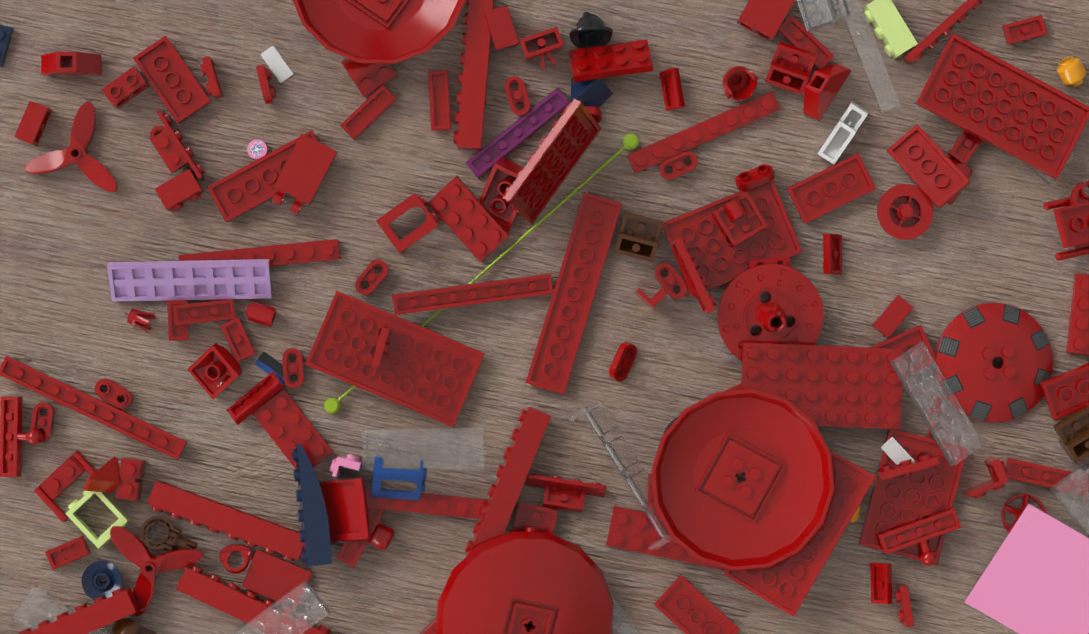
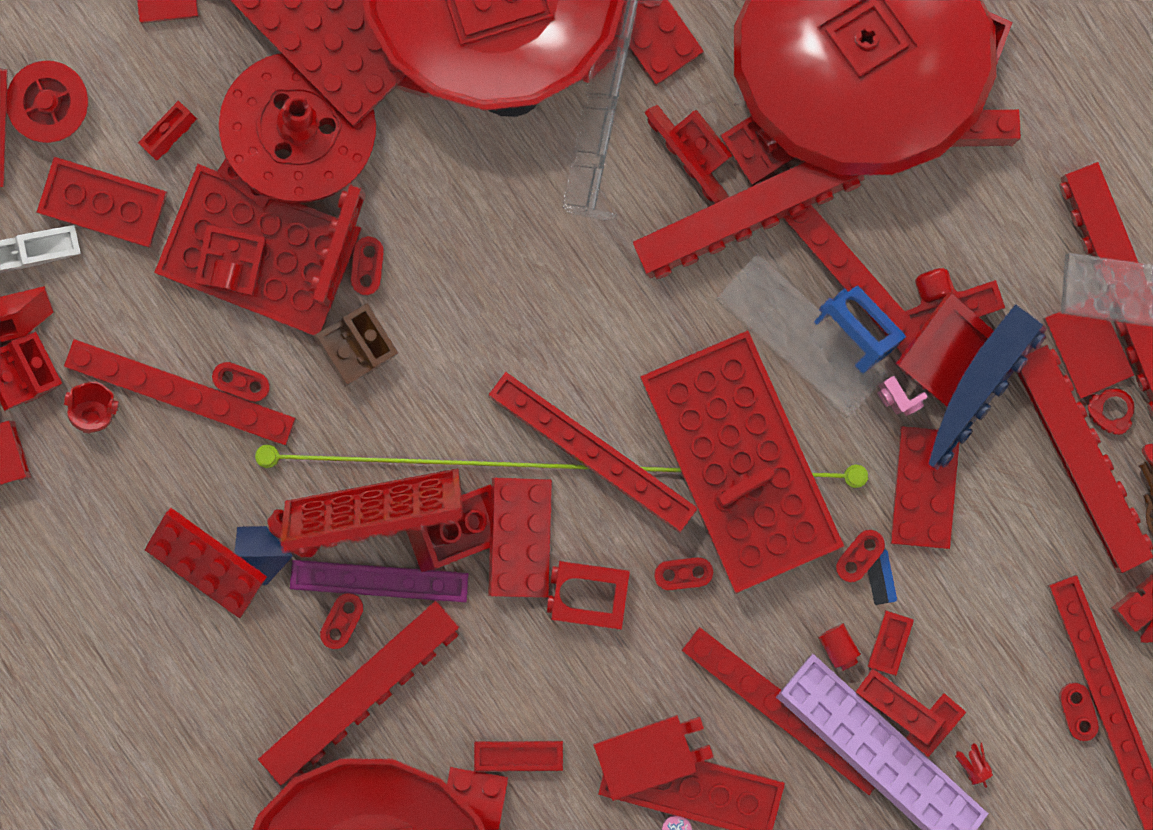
camera: 130 degrees left, 0 degrees up
red slope [187,343,242,399] -> none
red plate [227,371,284,425] -> none
red plate [428,70,451,131] -> none
red panel [484,5,519,50] -> none
red brick [519,27,564,70] -> none
red plate [526,192,622,395] -> none
black helmet [569,12,613,48] -> none
red plate [609,342,637,382] -> none
red panel [635,288,668,309] -> none
red plate [659,68,685,111] -> none
red plate [735,164,775,191] -> none

